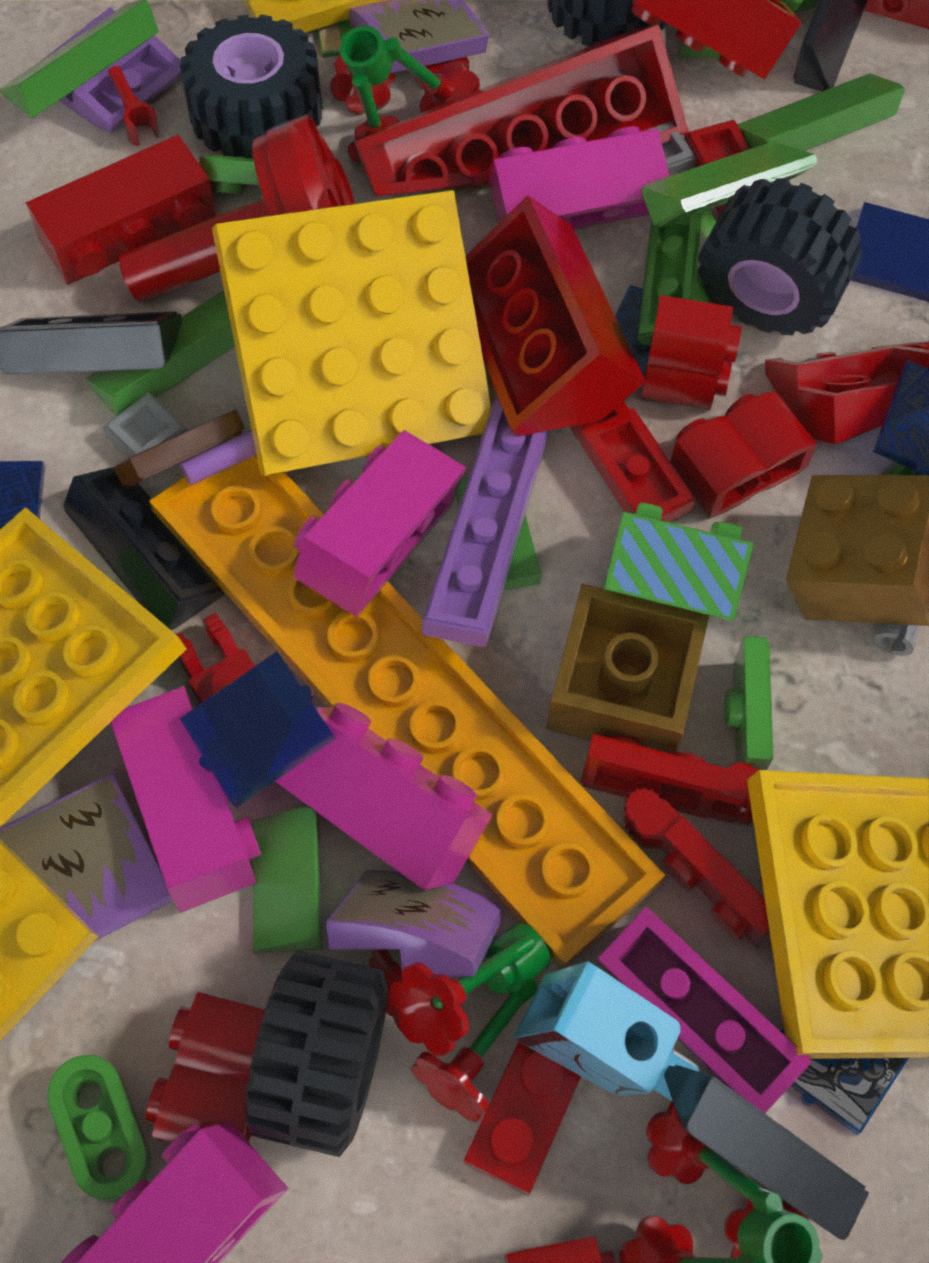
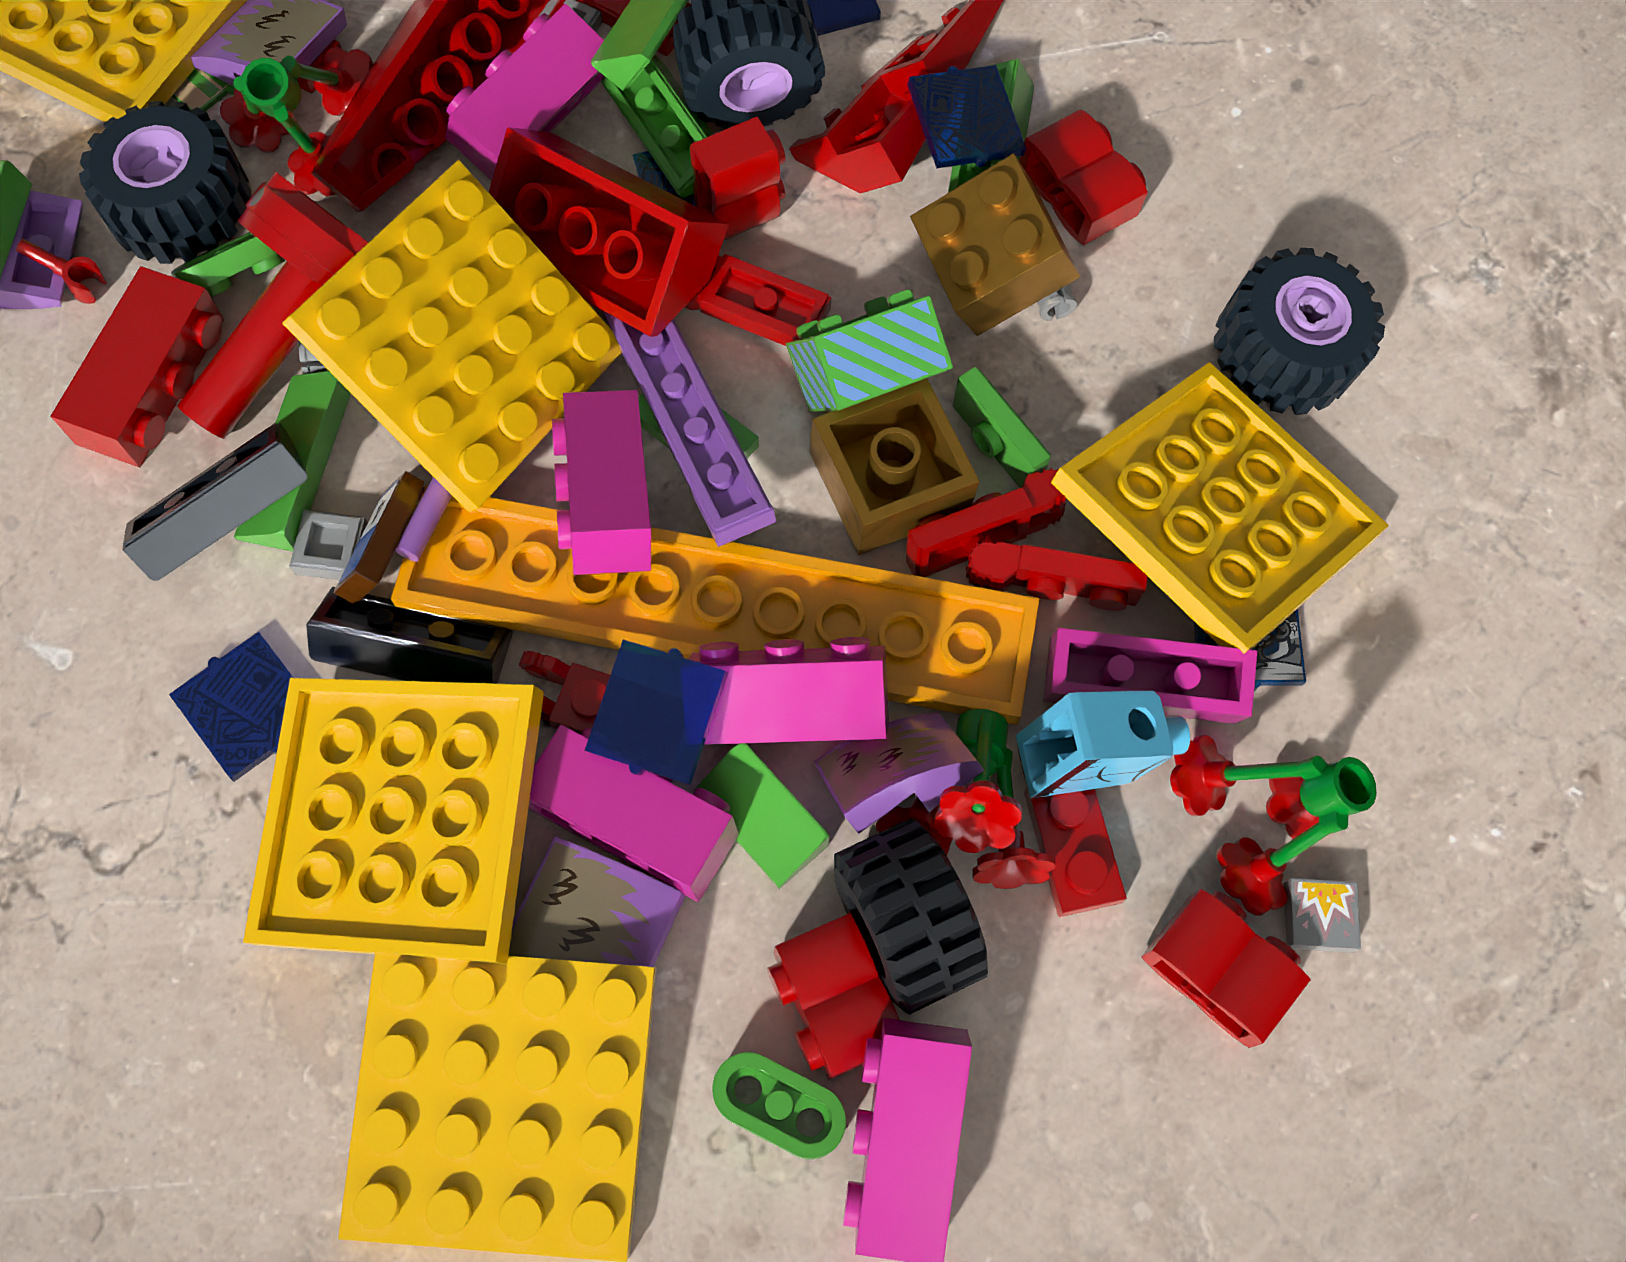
camera: 40 degrees left, 5 degrees up
black slope [664,1064,869,1240] -> none
red brick [670,391,817,517] -> none

